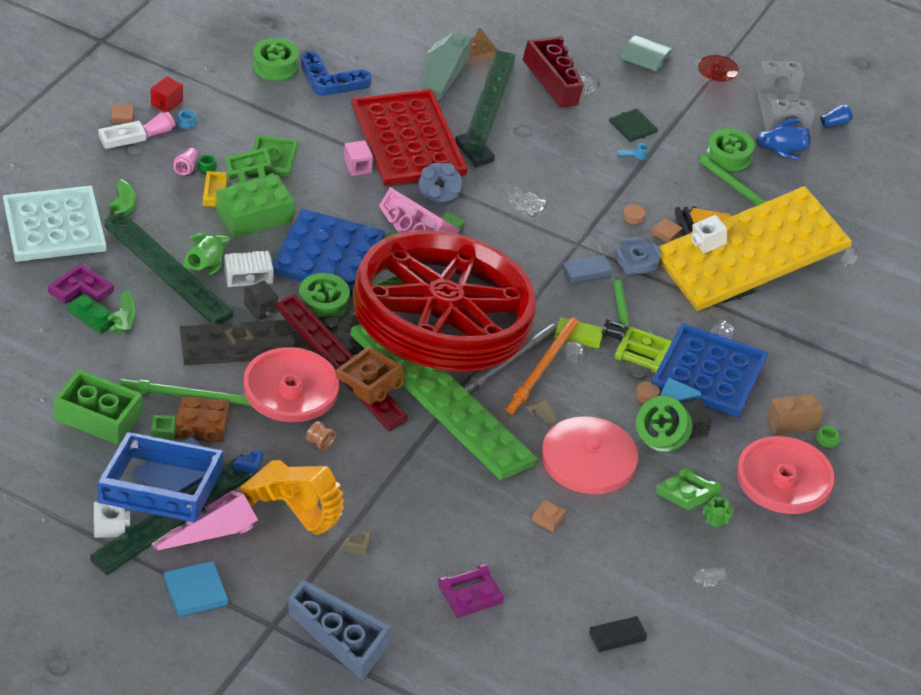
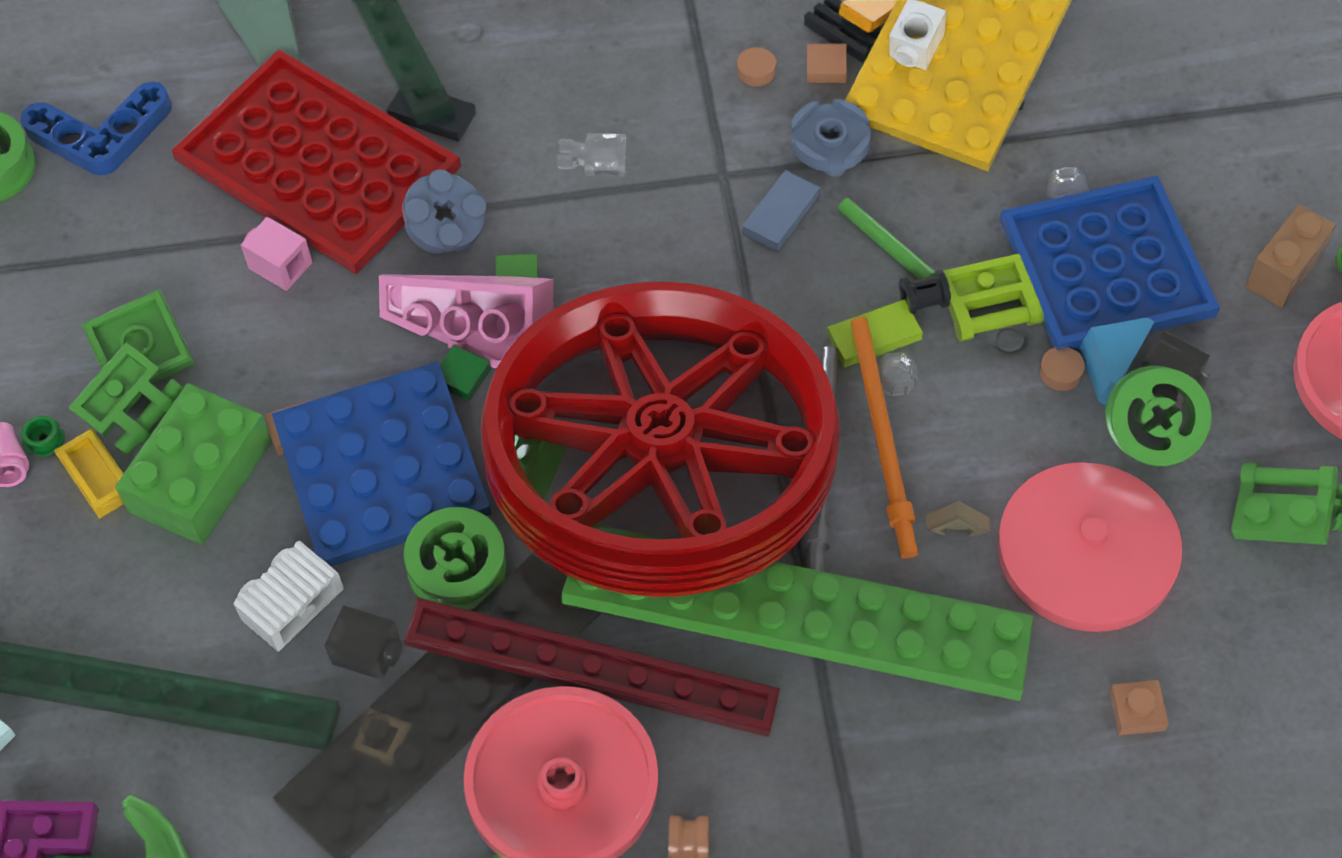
camera: 30 degrees left, 15 degrees up
bright green animal [183,232,230,275] -> none
dark orange plate [335,346,404,405] -> none

